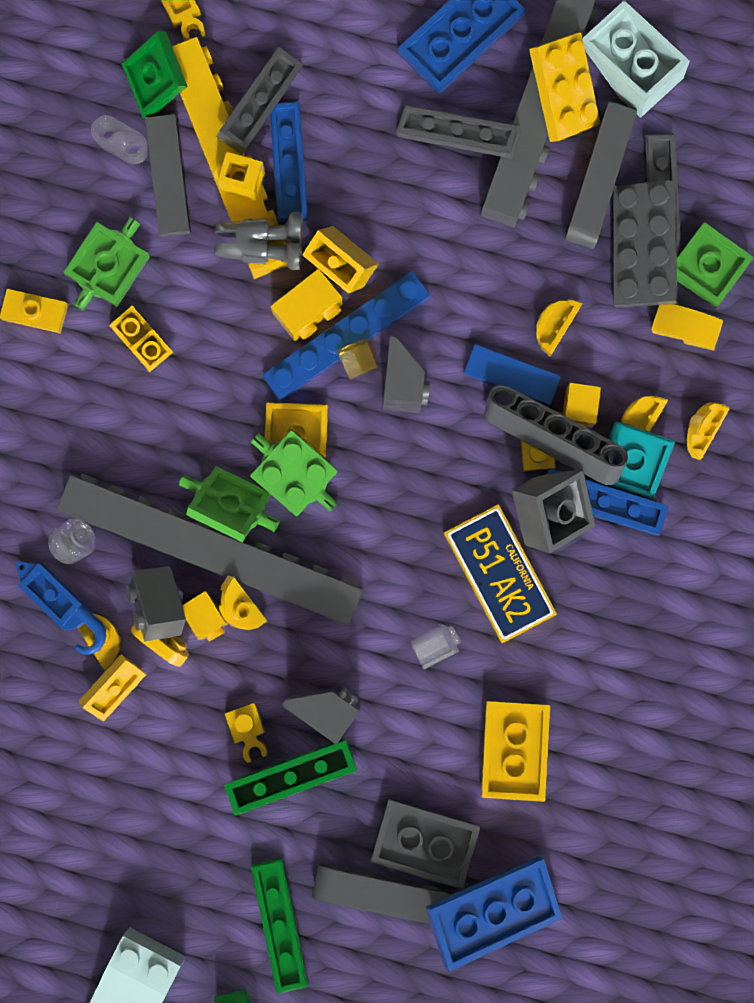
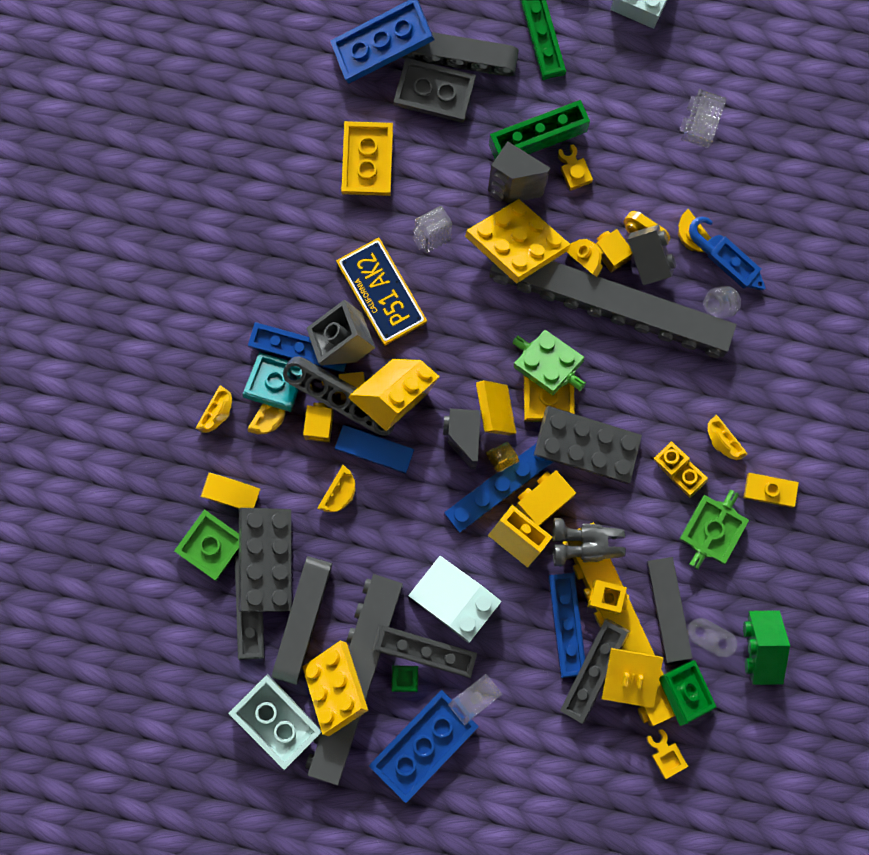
camera: 175 degrees right, 5 degrees down
yellow plate [78,654,146,722] -> none
bright green plate [179,466,280,543] -> none
none -> yellow slope [348,359,440,431]
none -> green tile [392,665,418,692]
none -> light aqua slope [408,556,501,644]
none -> clear slope [448,674,502,725]
none -> yellow plate [465,199,570,284]
none -> yellow tile [476,380,516,435]
none -> dark grey plate [533,406,642,484]
none -> yellow piece [602,648,663,708]
none -> clear brick [679,89,727,149]
none -> yellow plate [708,415,747,460]
none -> green brick [743,610,790,685]

